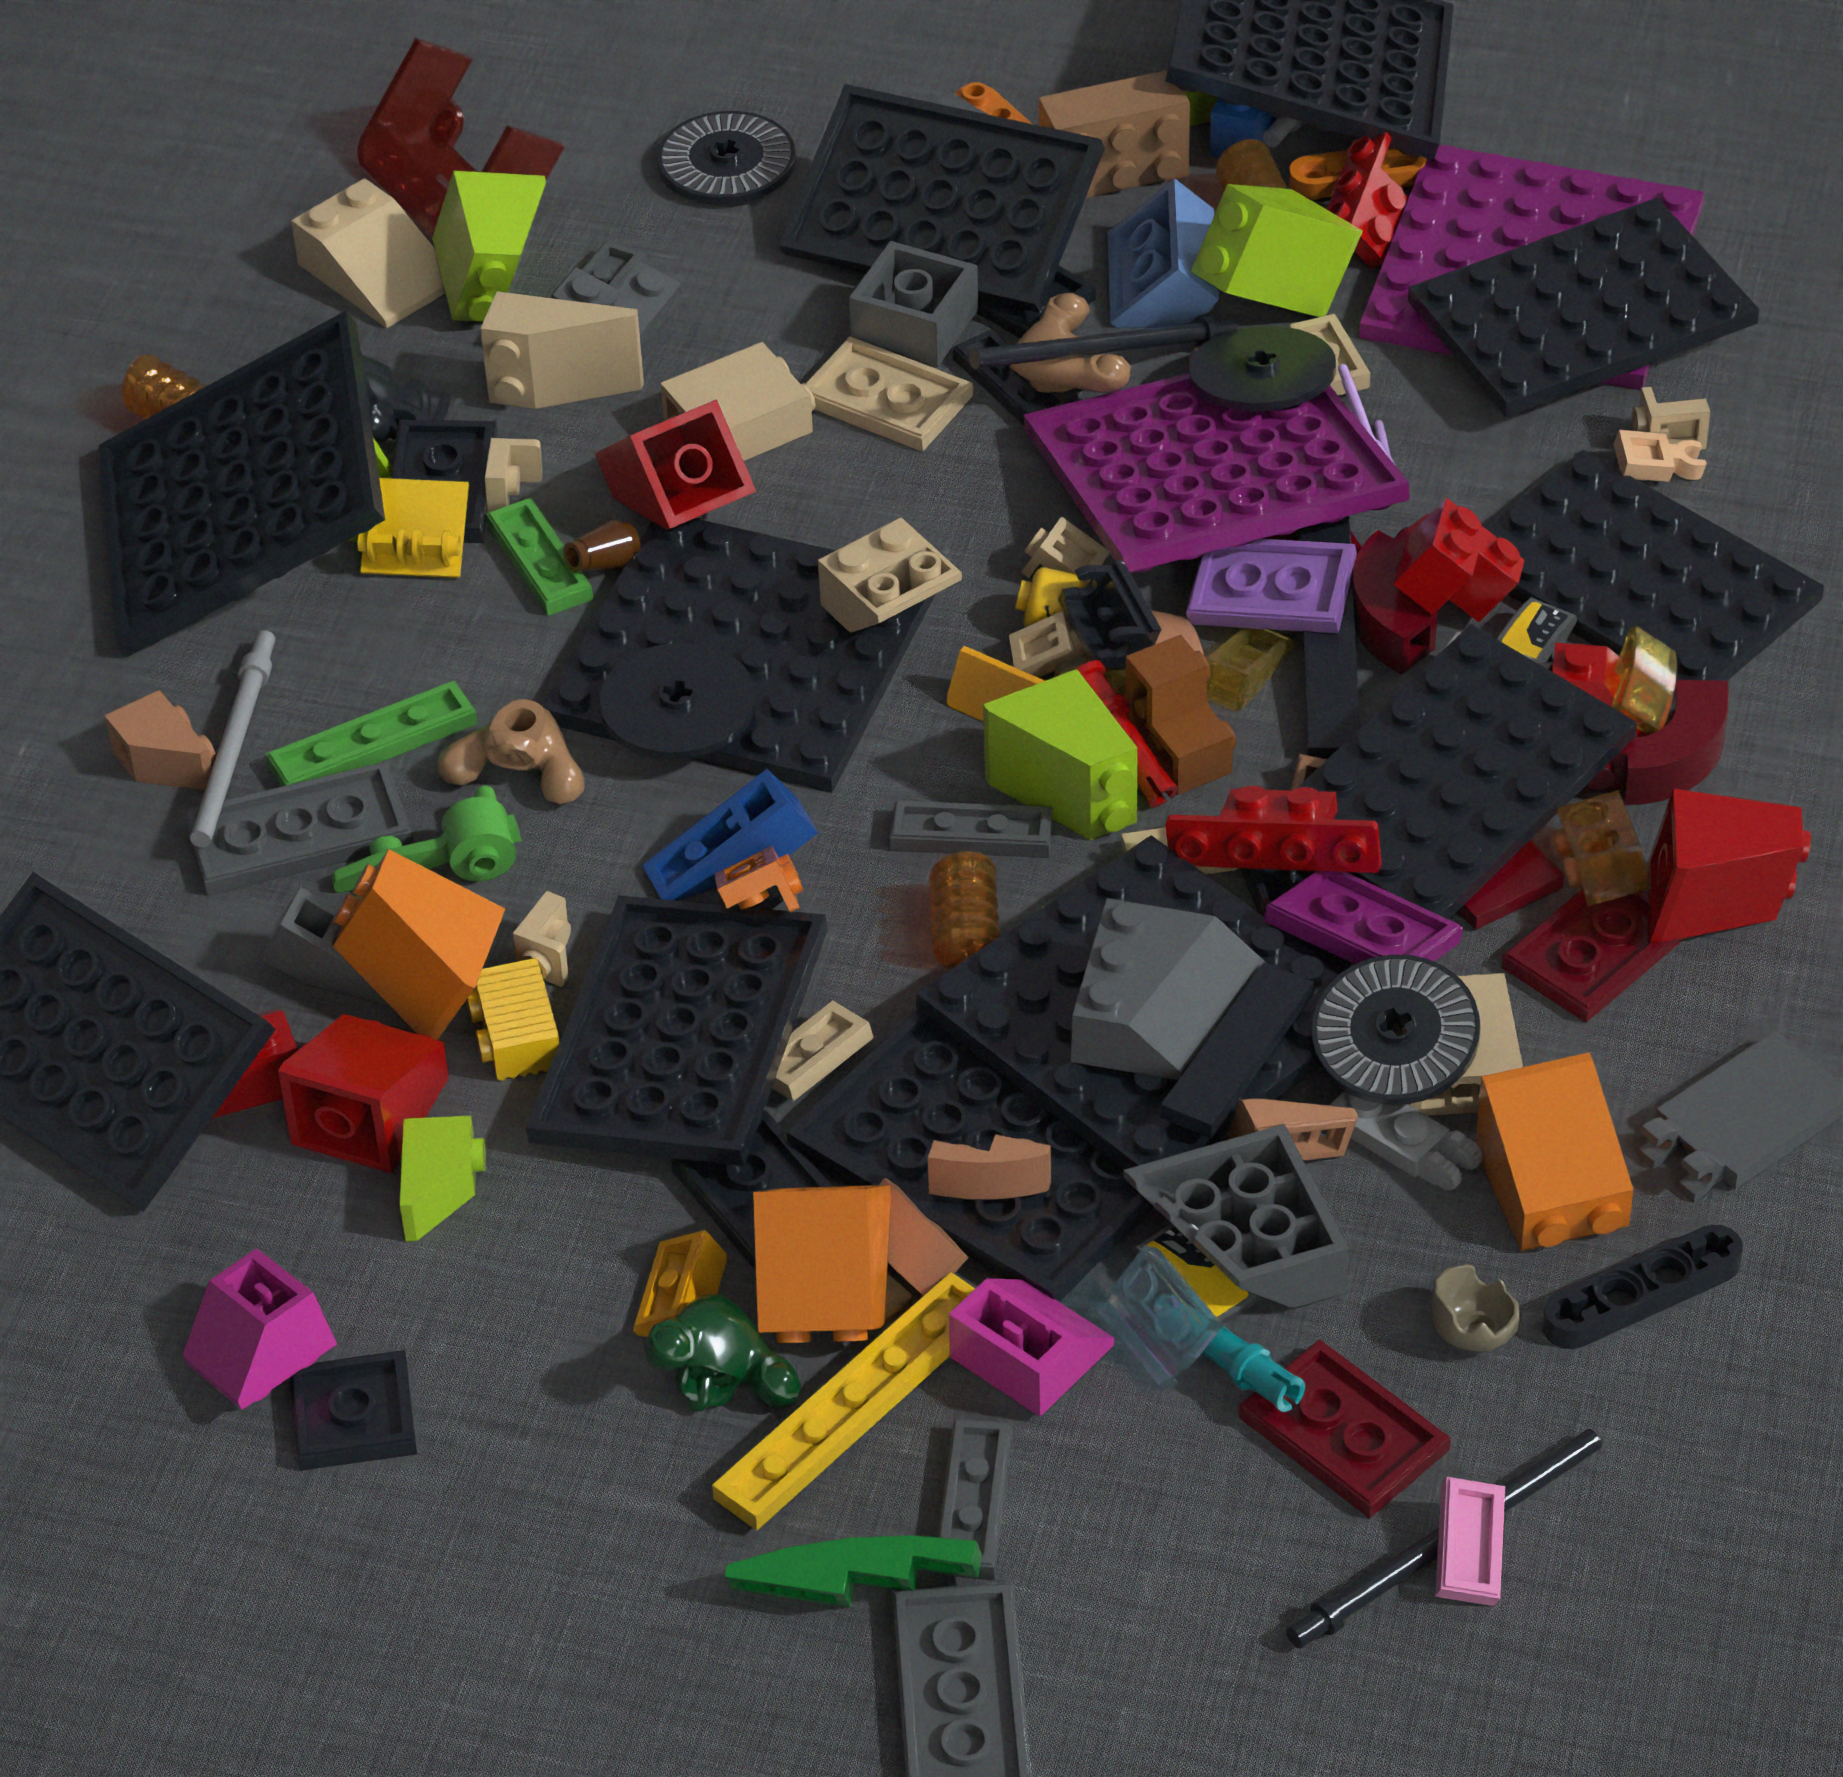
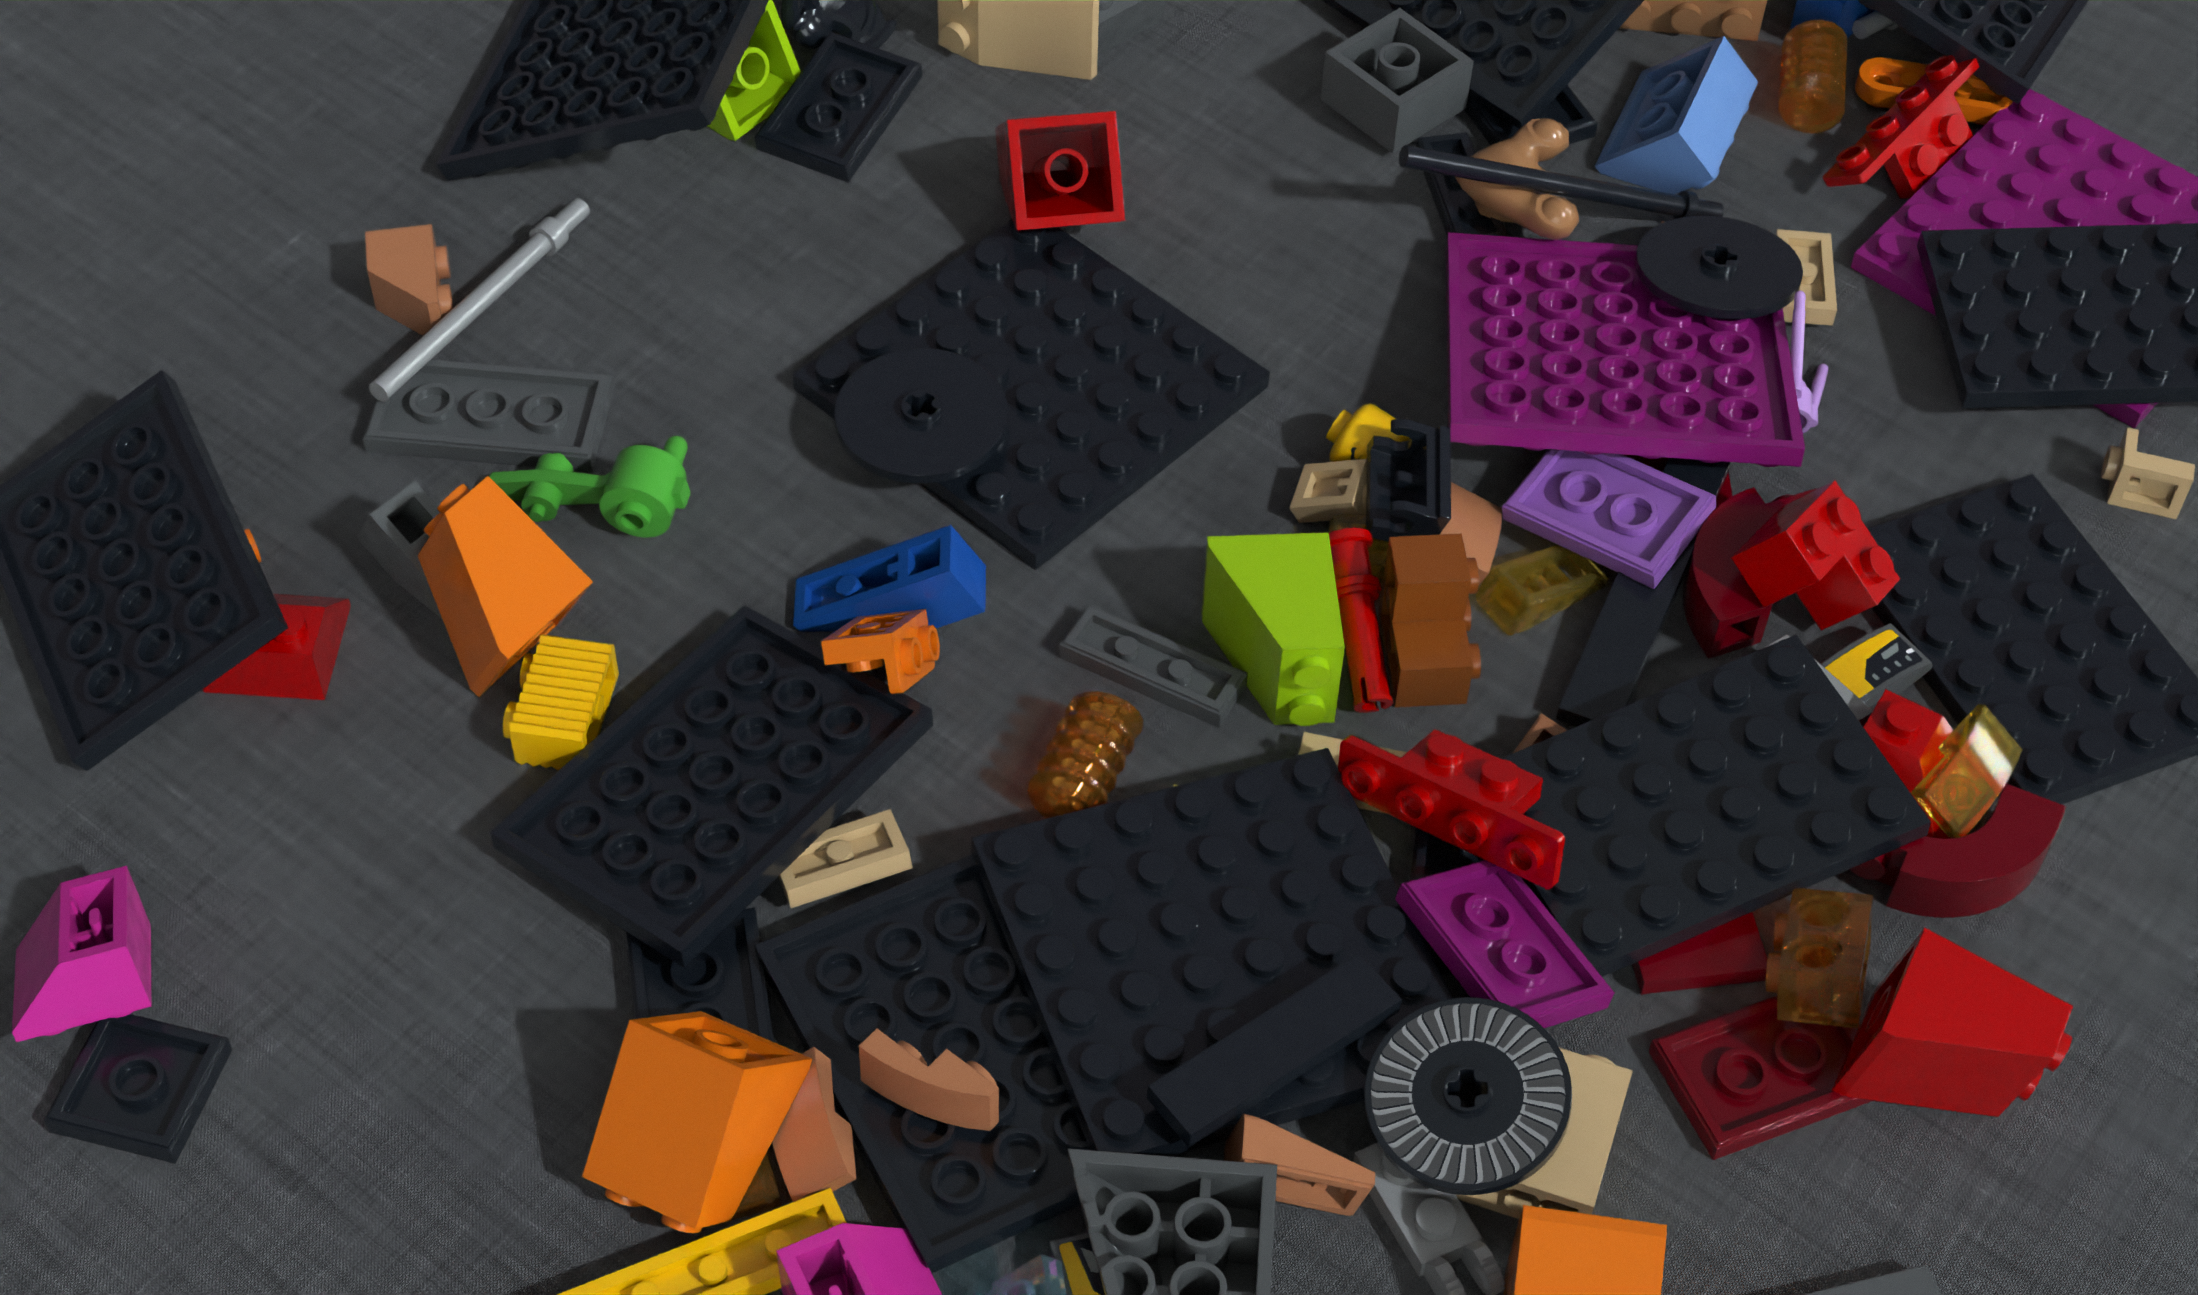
camera: 20 degrees right, 5 degrees up
bright green tile [266,680,478,787] -> none
red slope [278,1014,449,1174] -> none
yellow hinge [358,478,469,578] -> none
lime slope [400,1116,486,1242] -> none
medium nougat head [437,699,584,804] -> none
tan bracket [485,438,543,513] -> none
bright green tile [486,498,593,616] -> none
tan bracket [513,891,571,987] -> none
reddish brown cone [563,520,641,572] -> none
light orange slope [633,1230,727,1337] -> none
dark green head [644,1294,801,1412] -> none
tan brick [661,342,815,461] -> none
tan tile [805,336,973,452] -> none
tan slope [818,518,962,633] -> none
light orange slope [947,646,1044,722] -> none
tan bracket [1021,516,1110,587] -> none
dark grey wedge [1071,898,1266,1080] -> none
lime slope [1190,184,1363,317] -> none
light nougat plate [1613,430,1707,482] -> none

